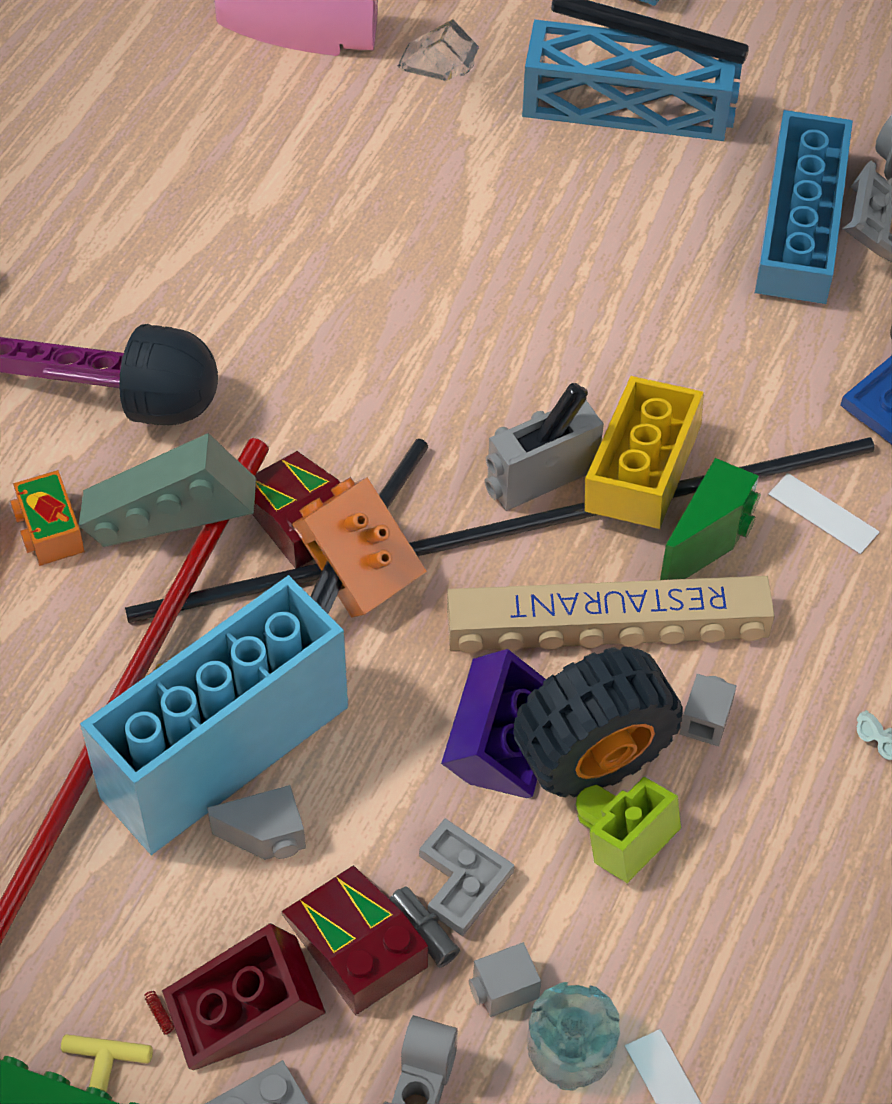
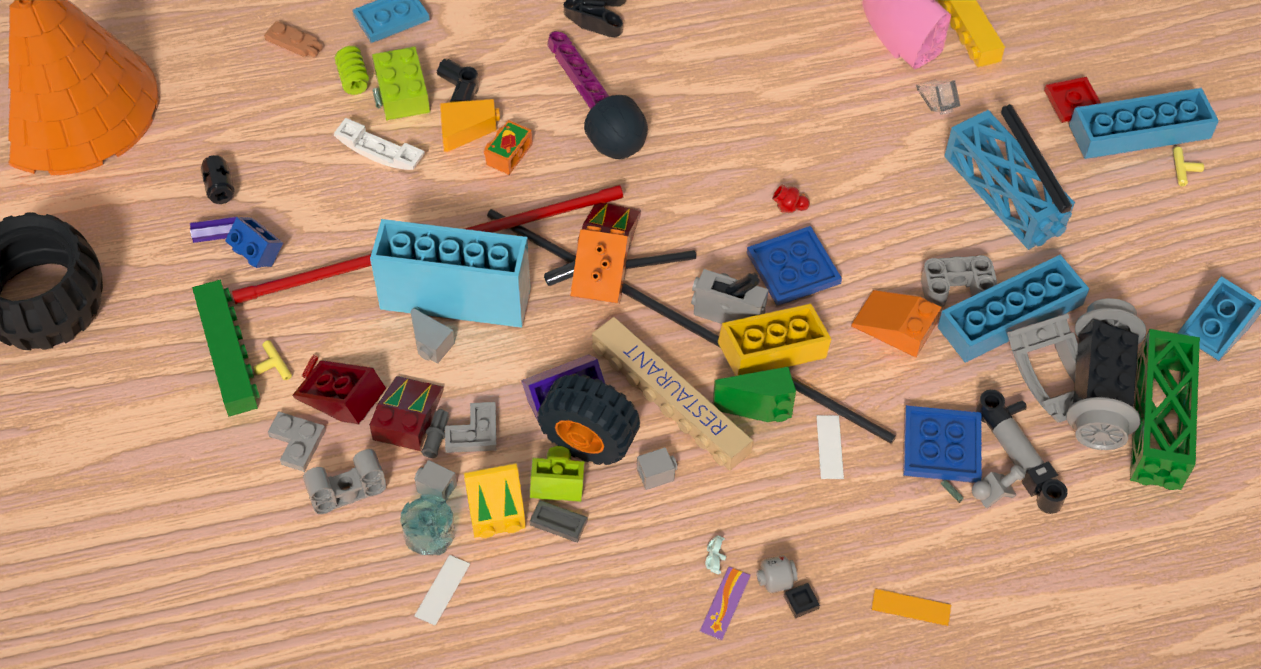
camera: 50 degrees right, 0 degrees up
sand green wedge [79,433,256,547] -> none
none -> yellow slope [464,463,526,538]
none -> dark grey tile [529,500,588,543]
none -> blue plate [747,226,842,306]
none -> red animal [772,184,810,213]
none -> orange slope [851,290,942,358]
none -> light grey beam [921,255,997,307]

